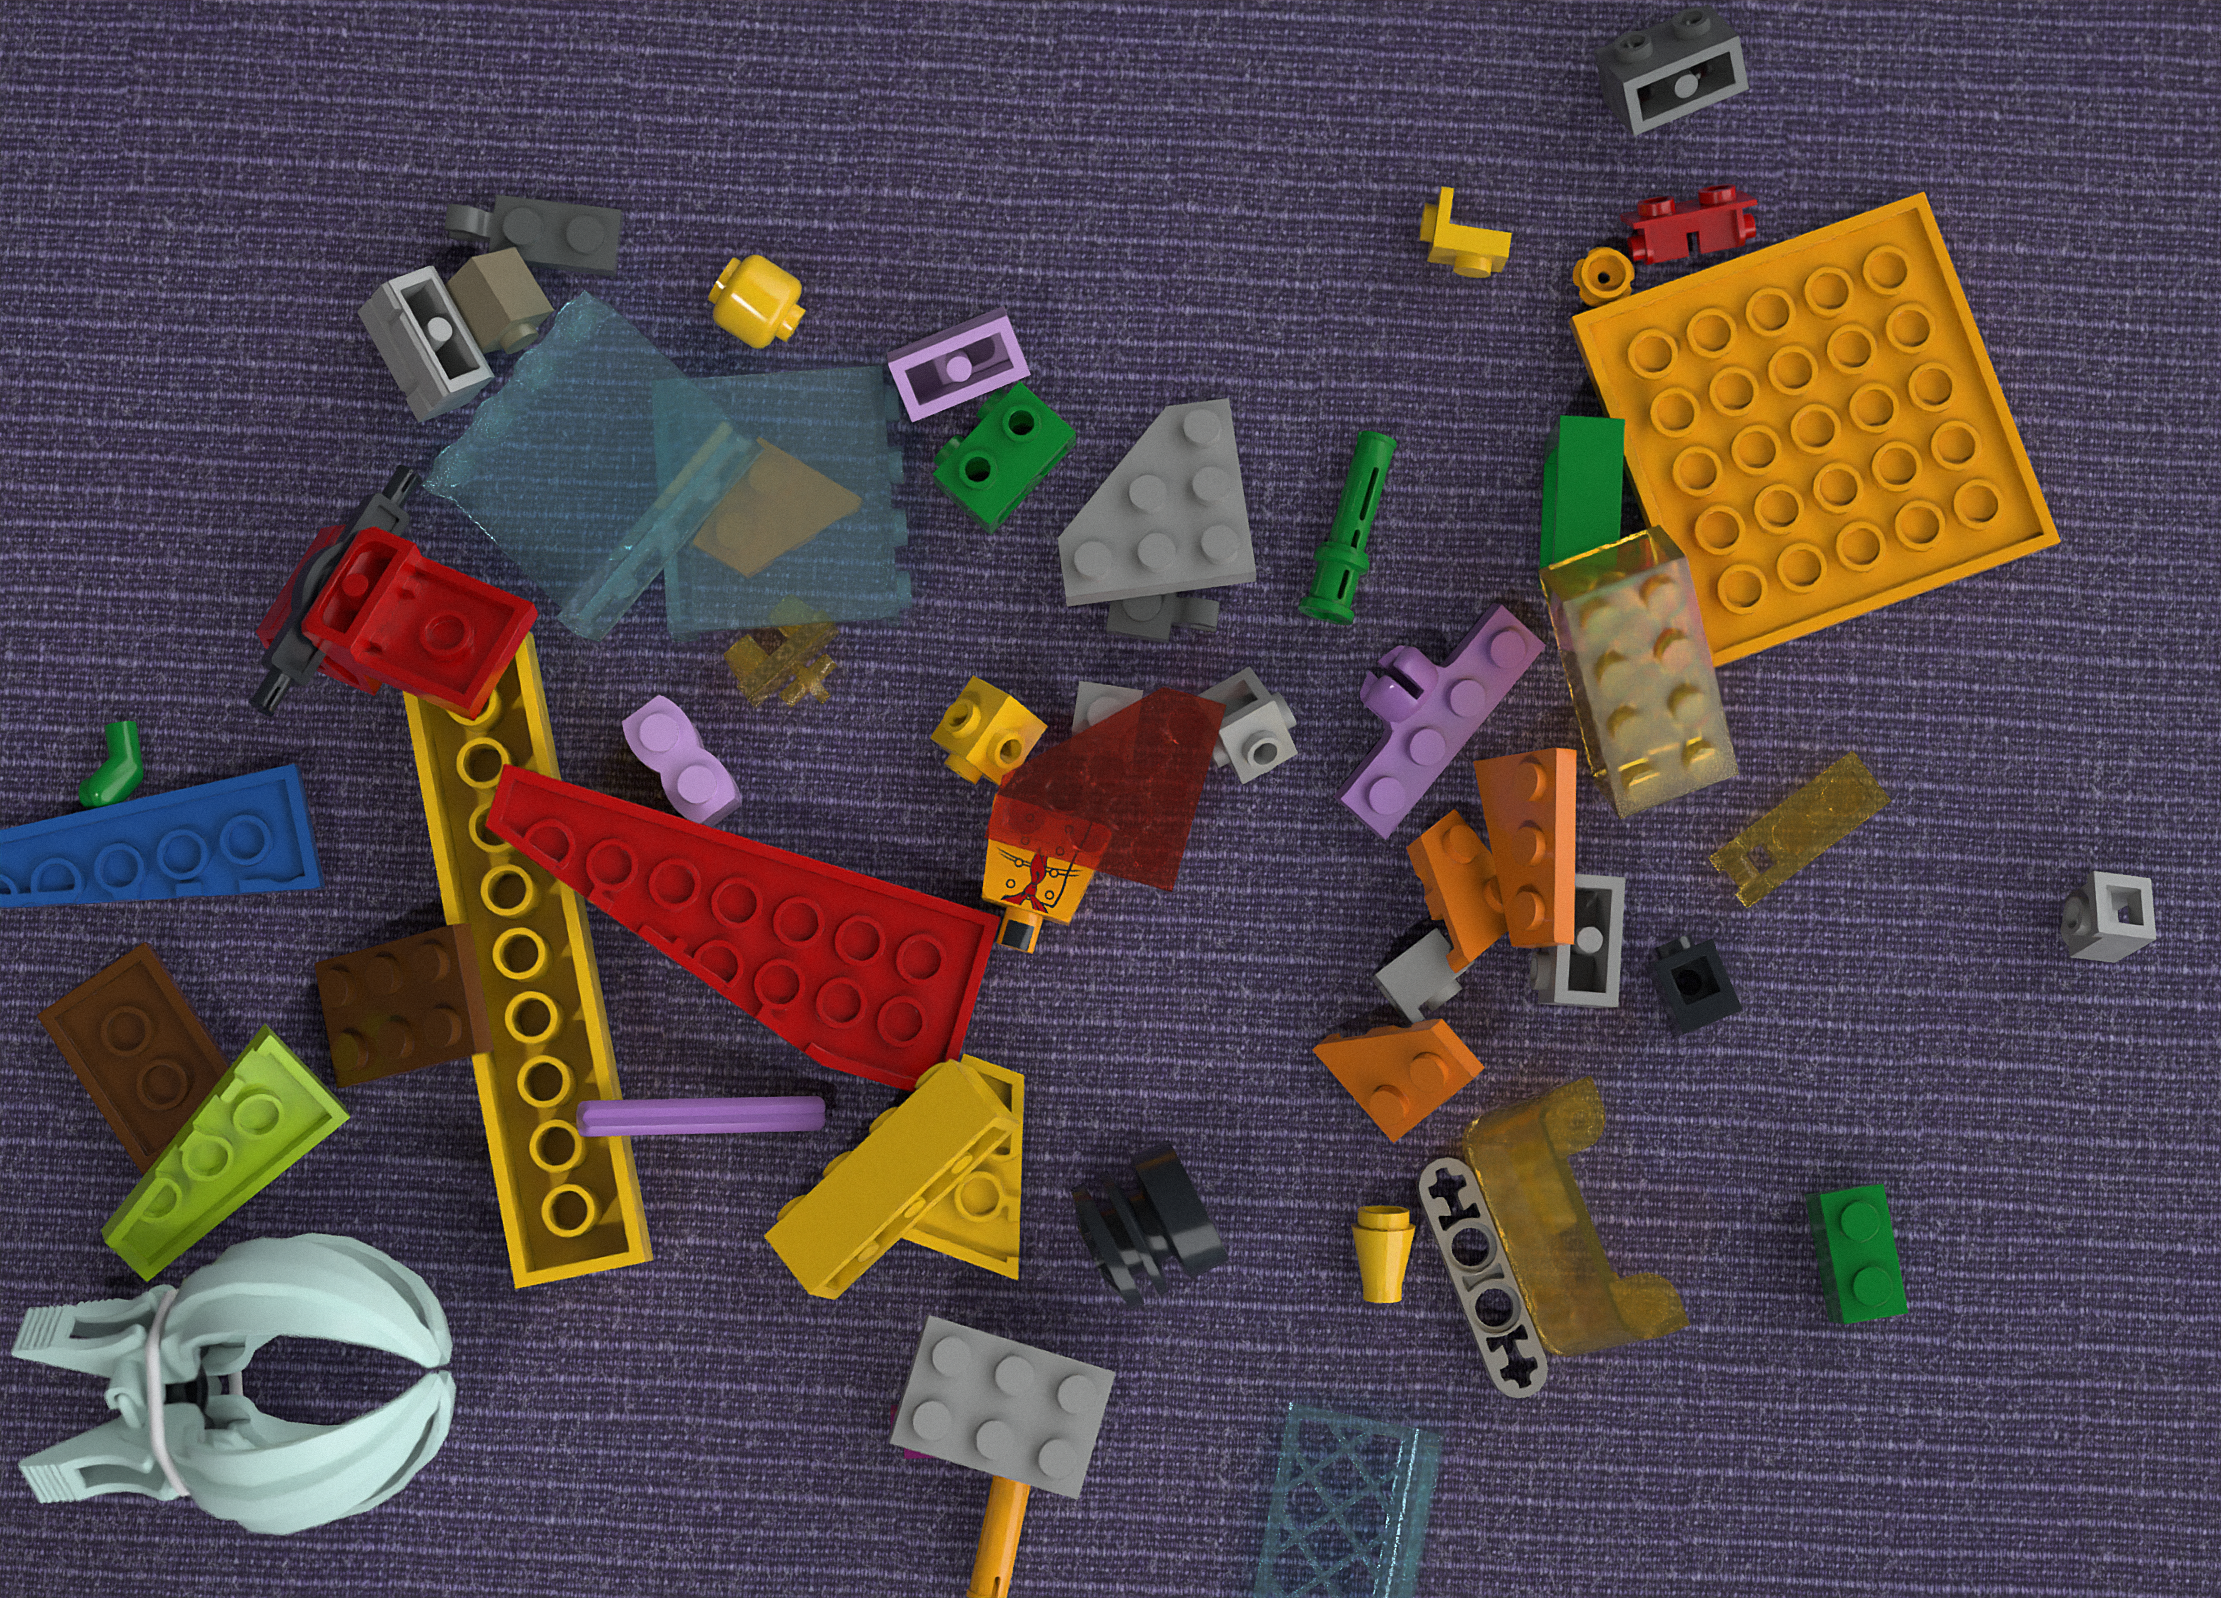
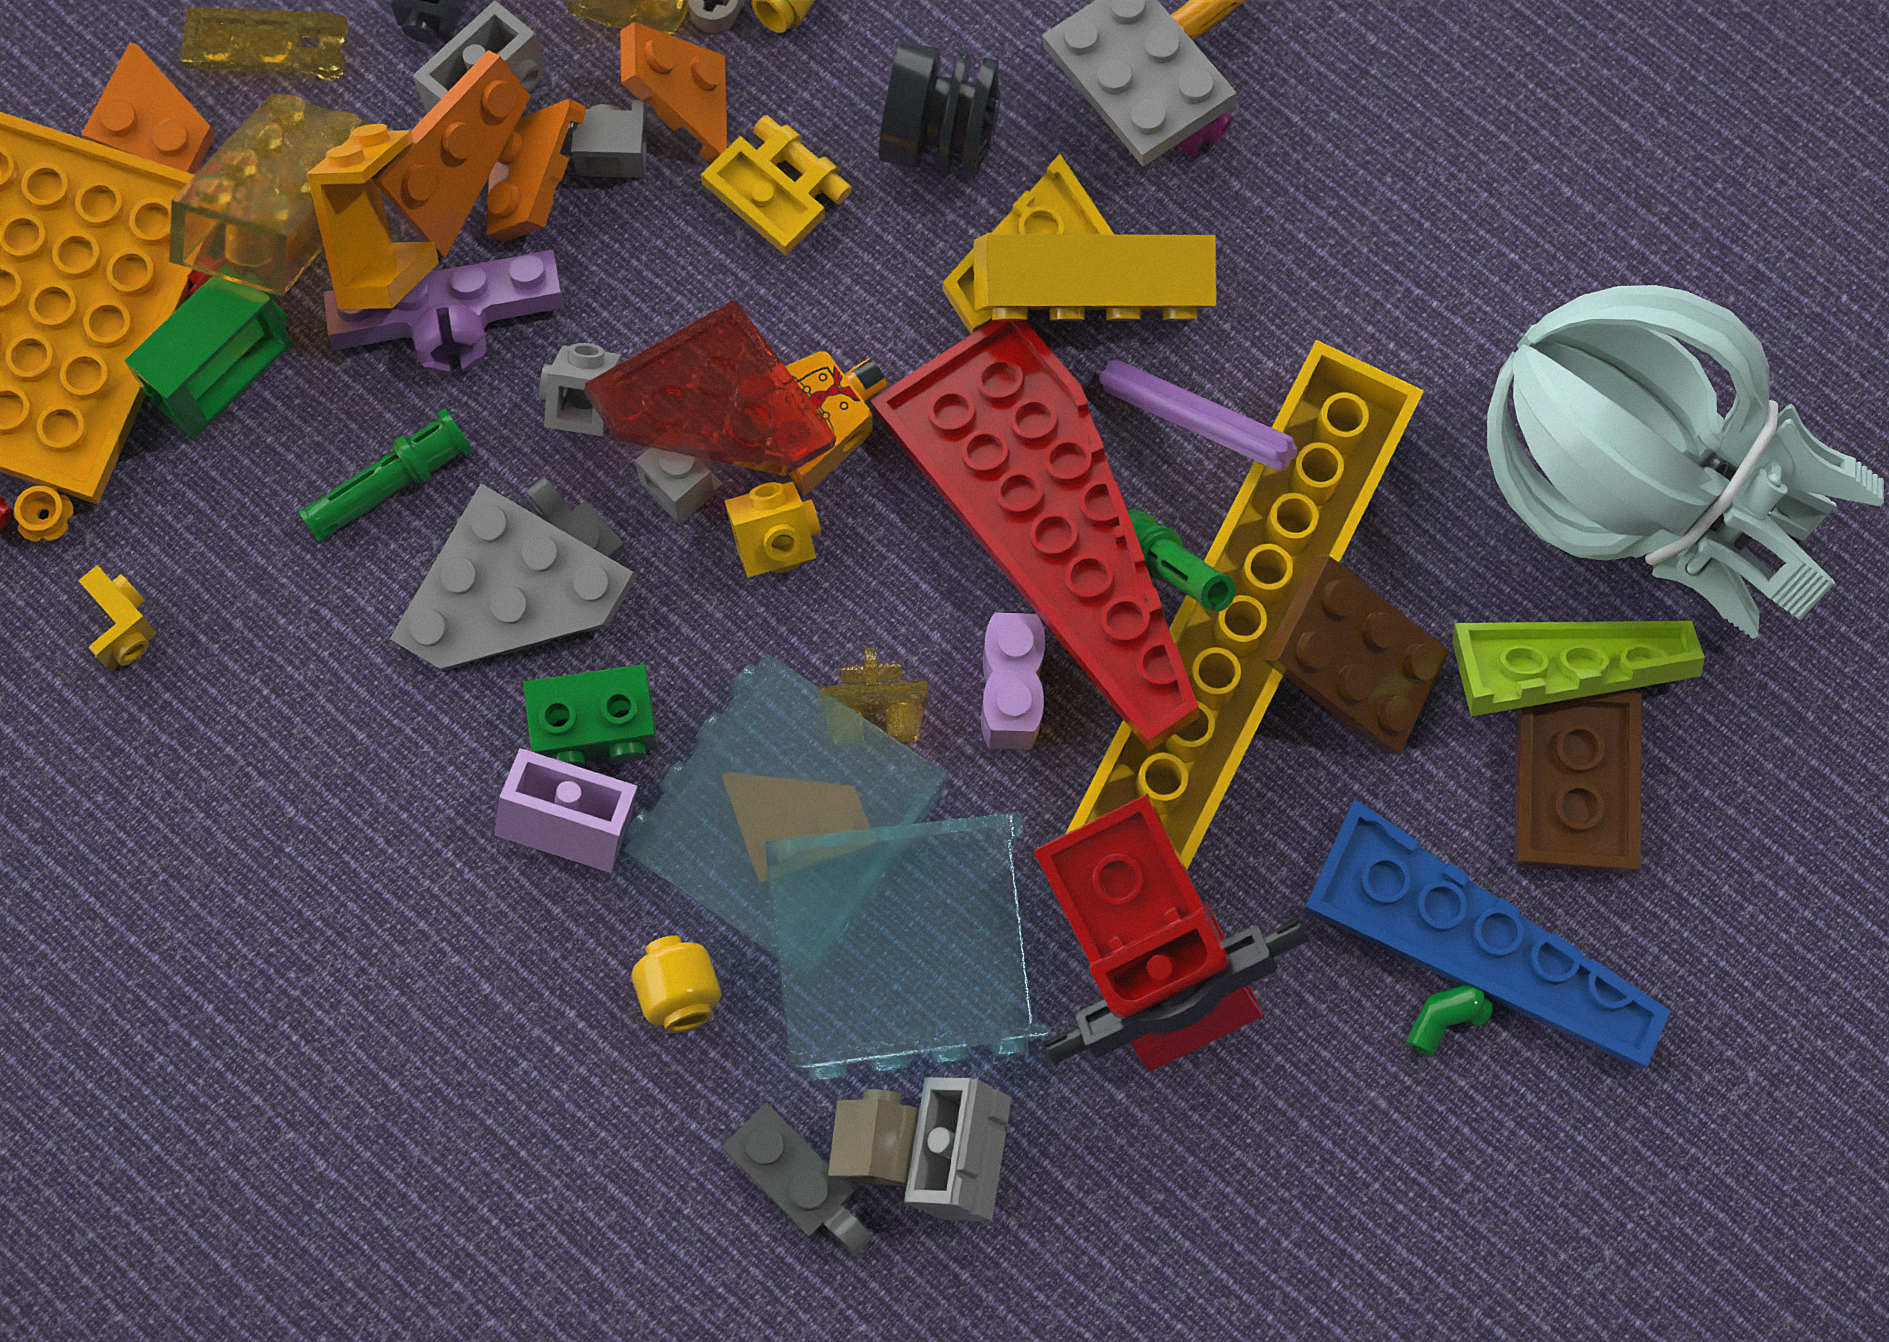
camera: 140 degrees left, 10 degrees down
none -> orange wing [81,42,215,175]
none -> light orange panel [307,124,439,309]
none -> yellow plate [701,115,852,256]
none -> green pin [1127,510,1236,612]

